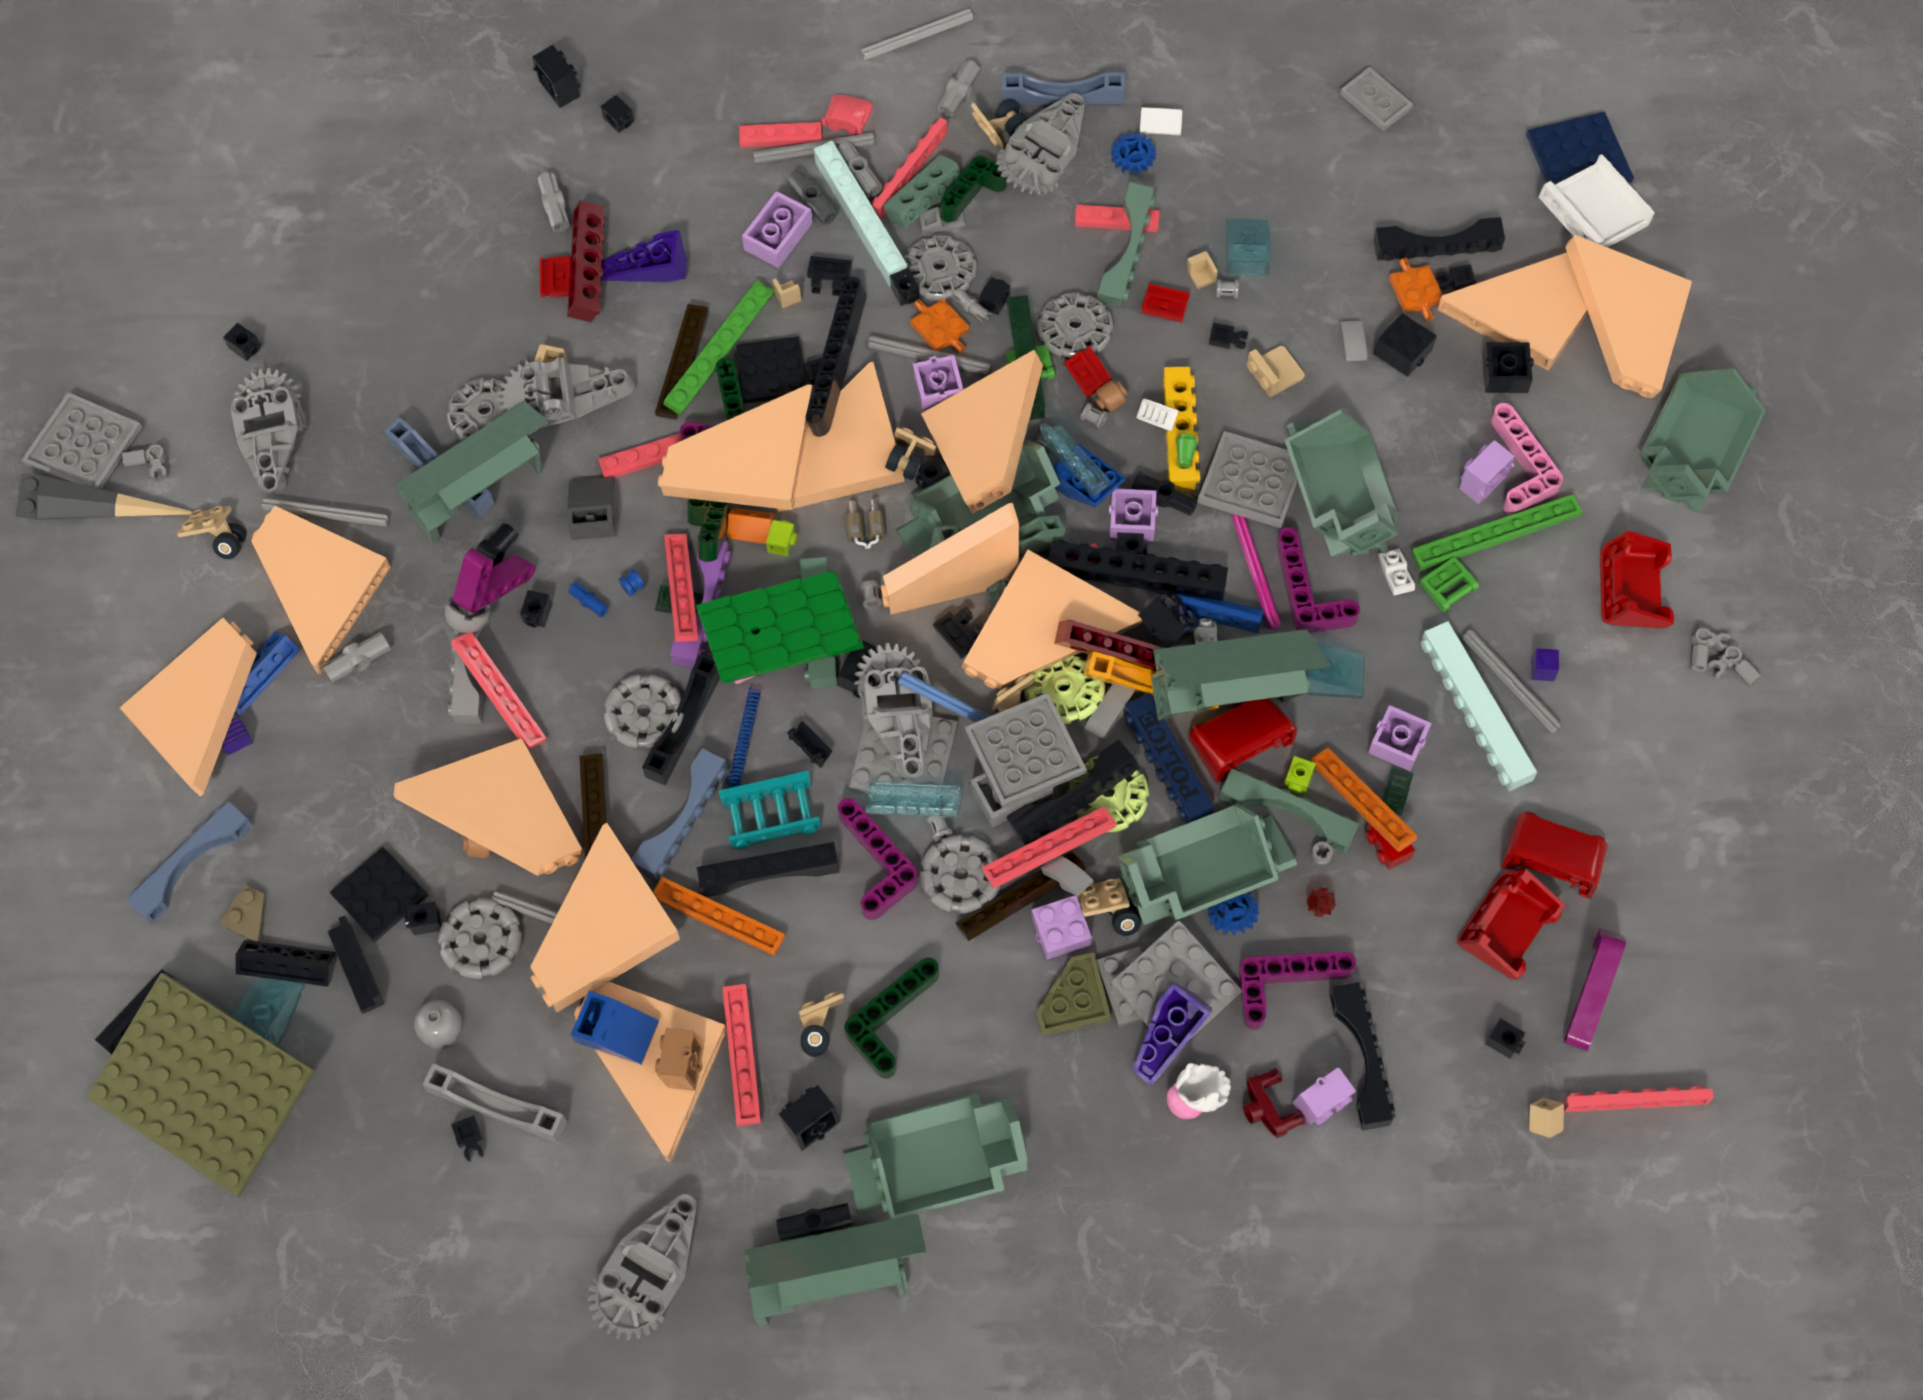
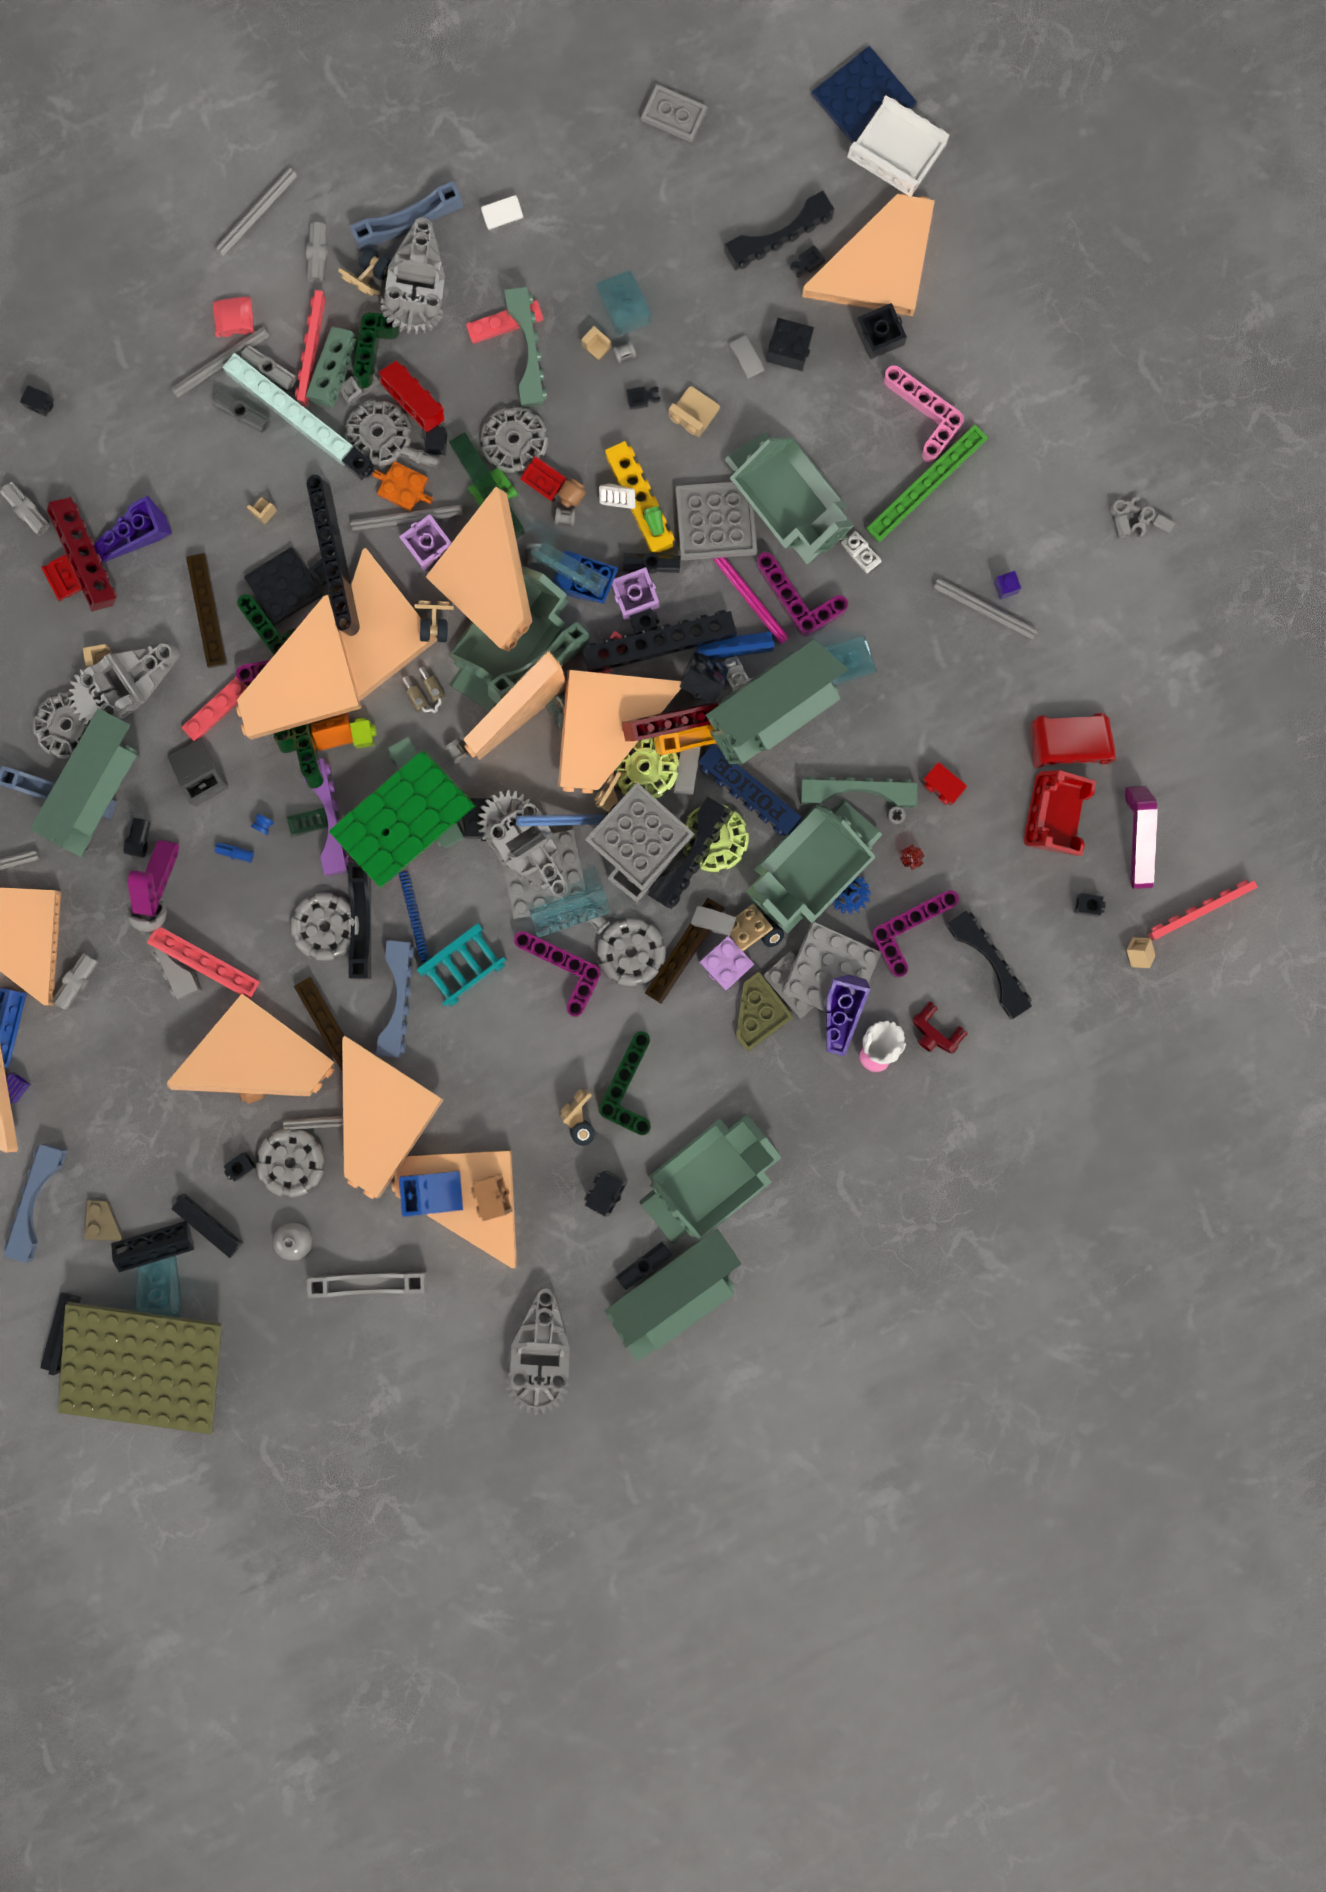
camera: 20 degrees left, 20 degrees up
black plate [329,847,429,942] -> none
black plate [451,1115,484,1162] -> none
black brick [520,590,552,628] -> none
orange plate [653,877,786,957] -> none
bright green plate [663,280,774,415] -> none
coral plate [664,534,698,642] -> none
black arch [697,842,840,897] -> none
coral plate [722,984,761,1127] -> none
coral plate [739,122,822,147] -> none
lavender brick [742,191,813,268] -> none
black hinge [787,721,833,768] -> none
black plate [807,256,852,296] -> none
black brick [915,455,949,489] -> none
black plate [933,606,984,659] -> none
coral plate [982,806,1116,889] -> none
blue gear [1111,132,1156,175] -> none
red plate [1141,284,1190,323] -> none
red windscreen [1188,698,1297,784] -> none
lime brick [1283,756,1316,795] -> none
lavender brick [1292,1067,1356,1127] -> none
orange plate [1310,748,1417,852] -> none
lavender brick [1368,705,1432,771] -> none
clear green slope [1382,767,1414,816] -> none
orange plate [1389,258,1443,321] -> none
bright green plate [1419,556,1479,612] -> none
light aqua brick [1421,621,1537,791] -> none
lavender brick [1459,440,1515,504] -> none
light nougat slope [1565,234,1692,399] -> none
red windscreen [1600,530,1674,629] -> none
sand green panel [1640,367,1766,513] -> none
none -> red brick [378,360,445,433]

